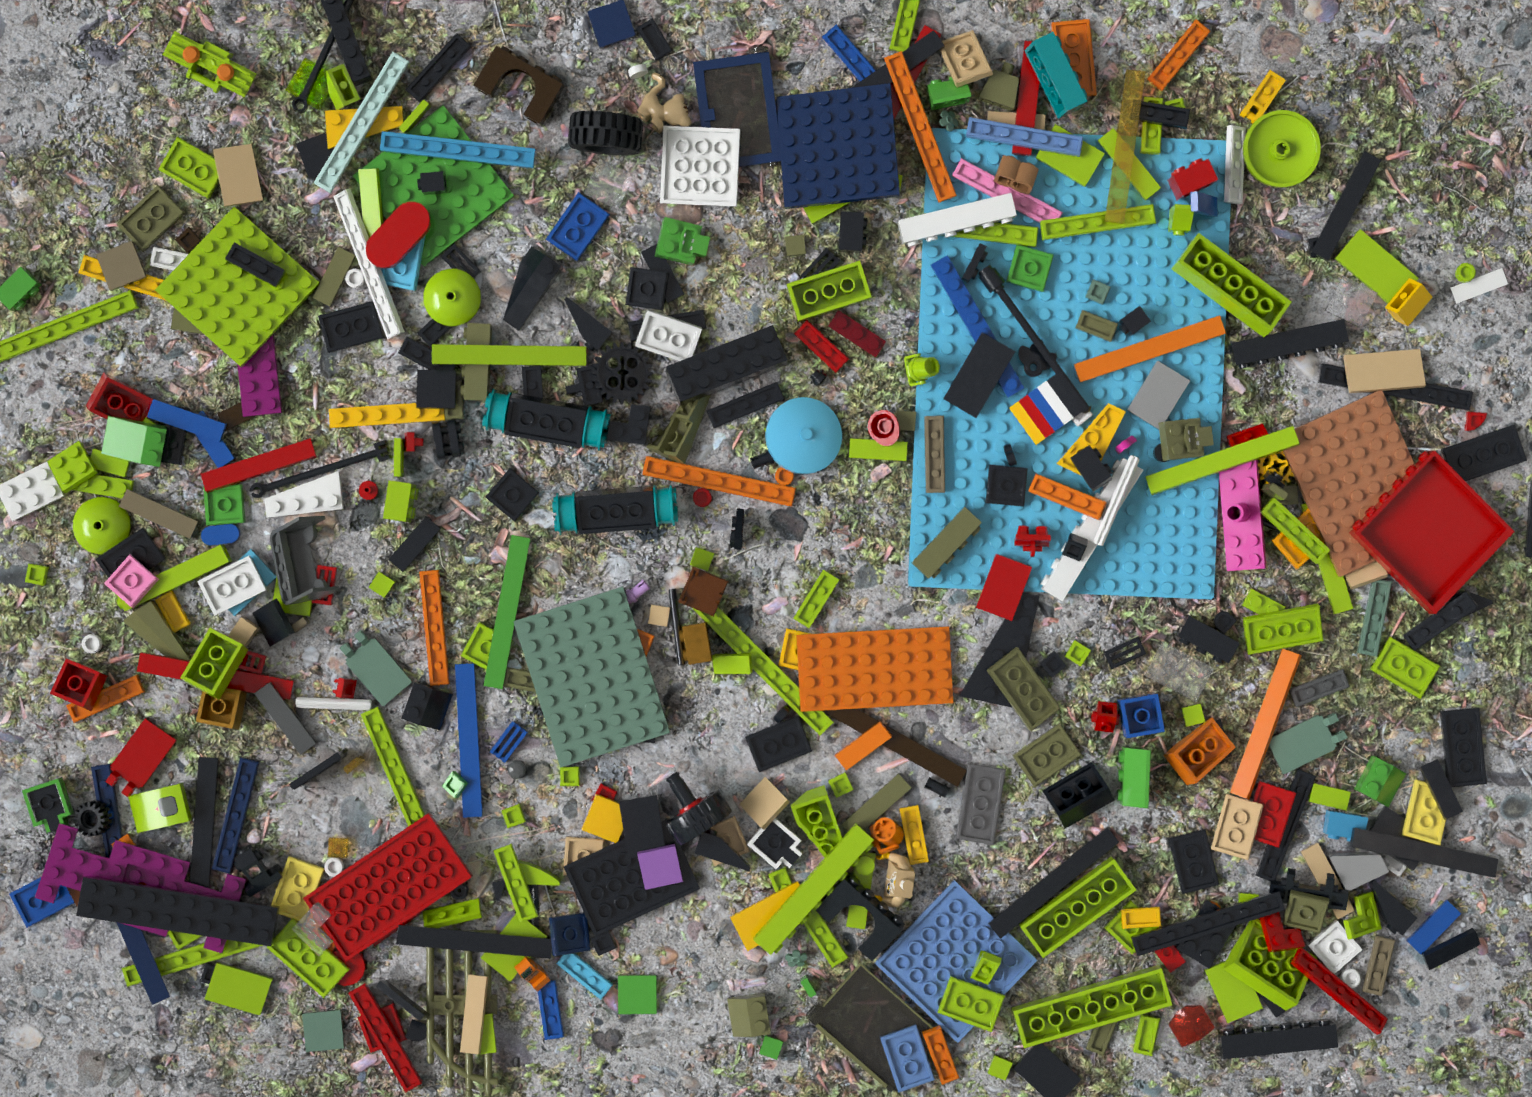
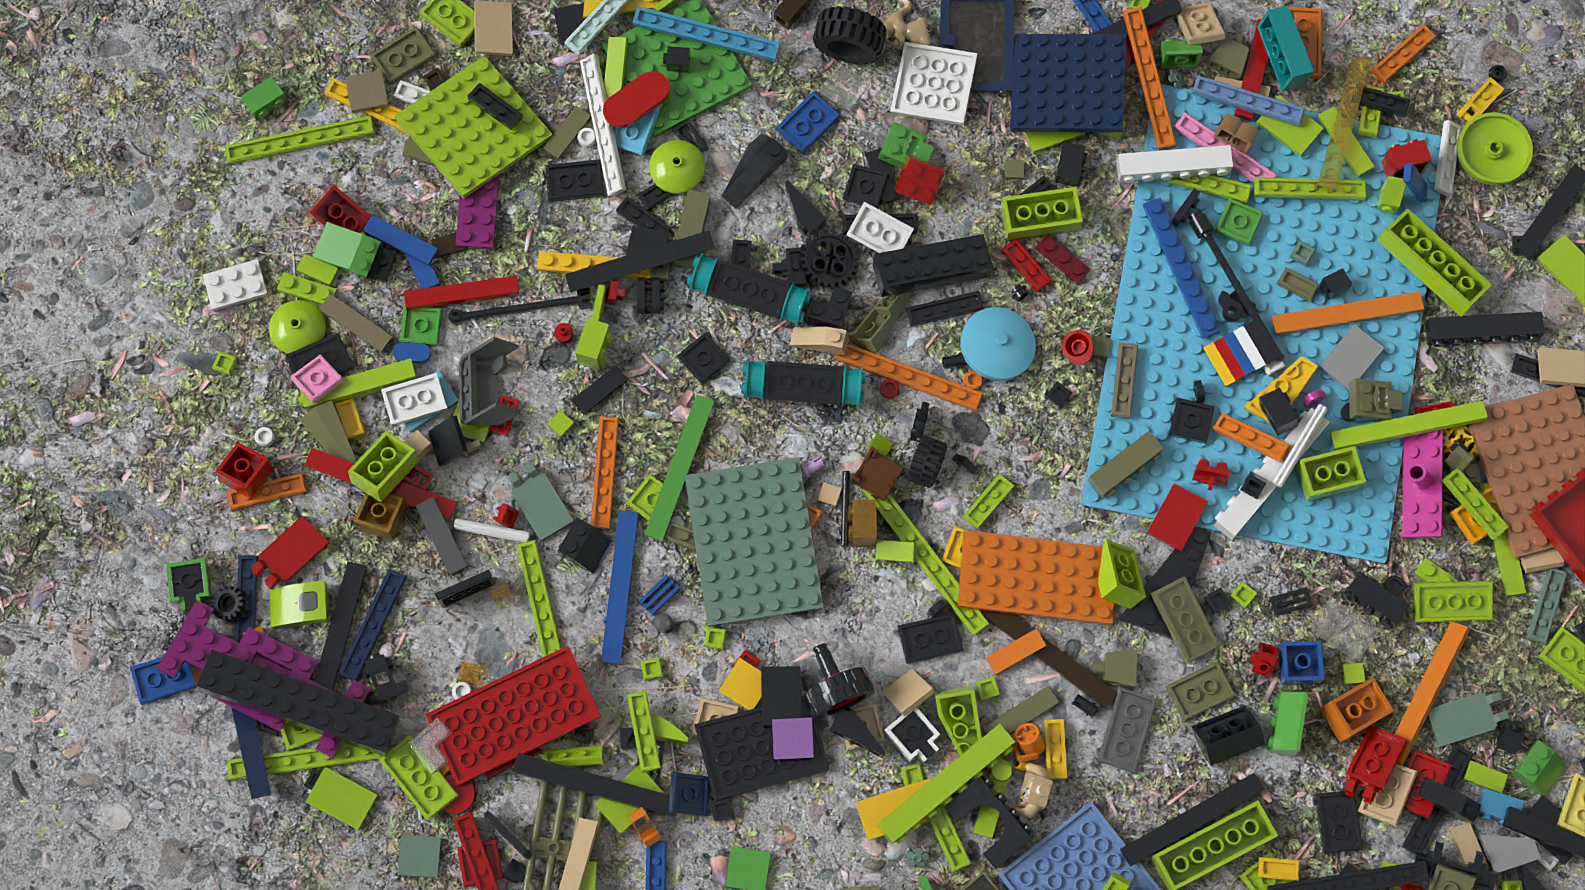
camera: 10 degrees right, 15 degrees down
lime plate [47,441,98,493] -> none
white wing [265,471,344,518] -> none
light yellow tile [271,856,325,923] -> none
lime tile [432,344,586,366] -> none
tile [442,771,468,798] -> none
medium azure tile [556,953,613,1000] -> none
lime tile [849,439,908,461] -> none
lime piece [904,353,940,386] -> none
black tile [943,332,1016,418] -> none
dark grey tile [1289,669,1350,707] -> none
none -> black tile [565,230,715,292]
none -> tan slope [790,327,849,356]
none -> red brick [894,155,945,205]
none -> black tyre [908,435,947,488]
none -> black tile [952,453,977,474]
none -> black tile [1045,381,1072,408]
none -> olive torso [1092,649,1137,690]
none -> lime slope [1098,539,1146,609]
none -> lime brick [1295,446,1366,502]
none -> red tile [1344,725,1408,805]
none -> black slope [1417,777,1481,823]
none -> black plate [1489,65,1507,83]
none -> black brick [1497,719,1525,754]

